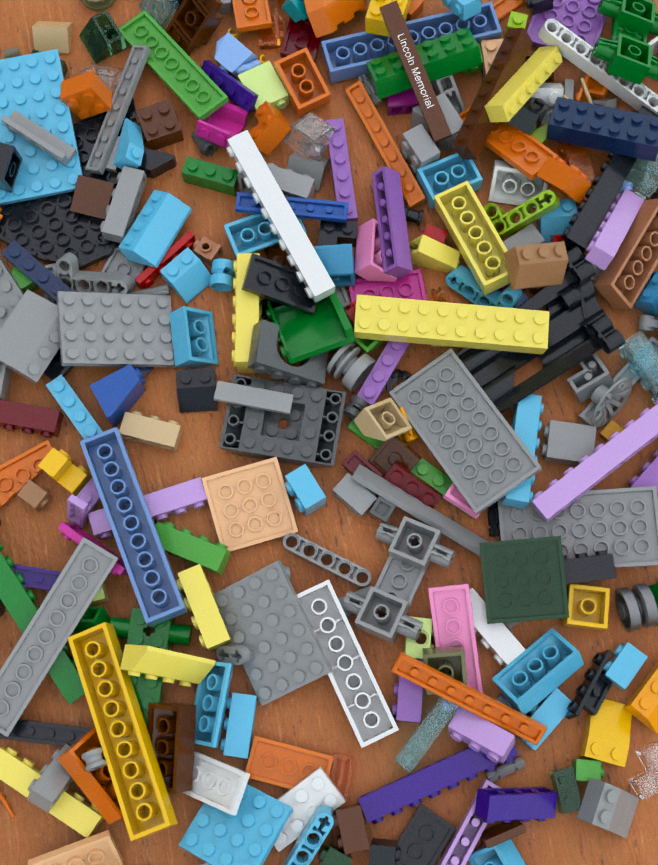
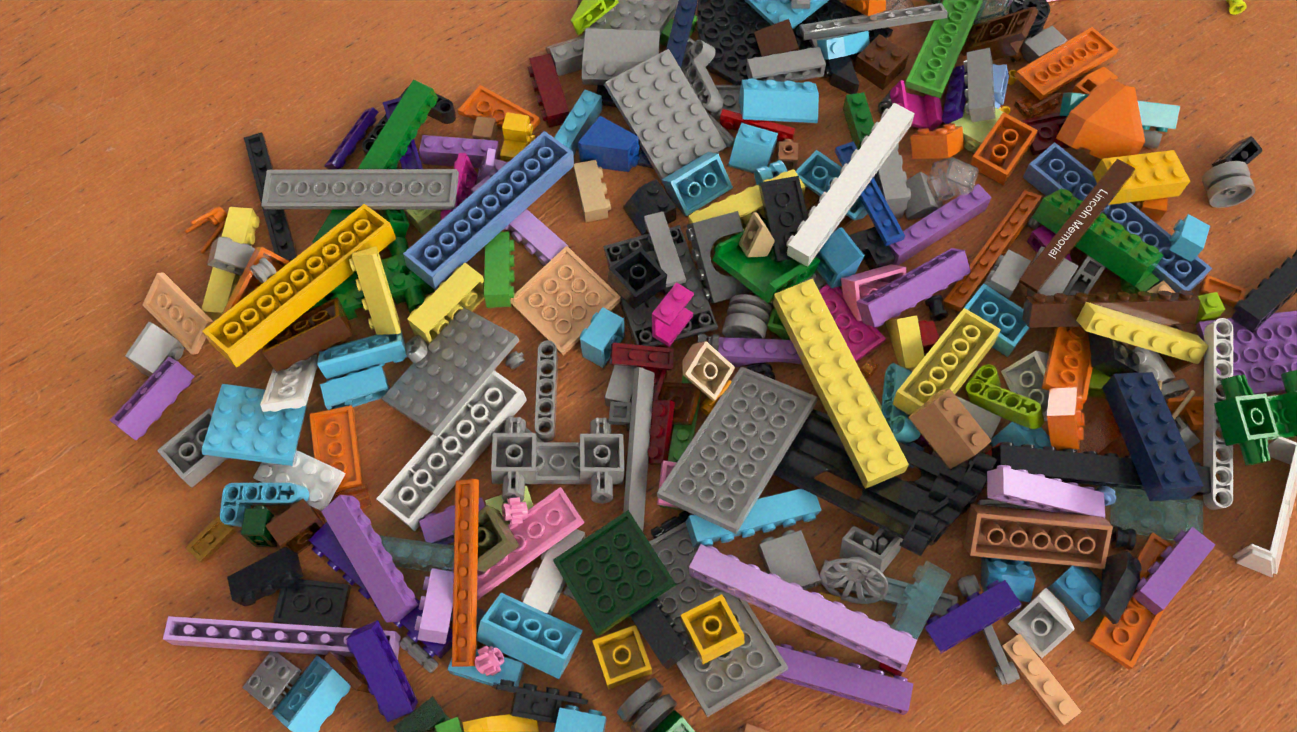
camera: 65 degrees right, 10 degrees down
none -> medium lavender brick [321,495,418,623]
none -> medium lavender brick [419,135,500,168]
none -> bright pink gear [475,645,504,676]
none -> bright pink gear [502,497,528,525]
none -> black brick [608,247,667,309]
none -> dark red plate [610,343,674,370]
none -> dark pink panel [652,282,694,347]
none -> yellow brick [680,594,744,664]
none -> tan slope [738,212,775,257]
none -> light grey brick [964,48,996,122]

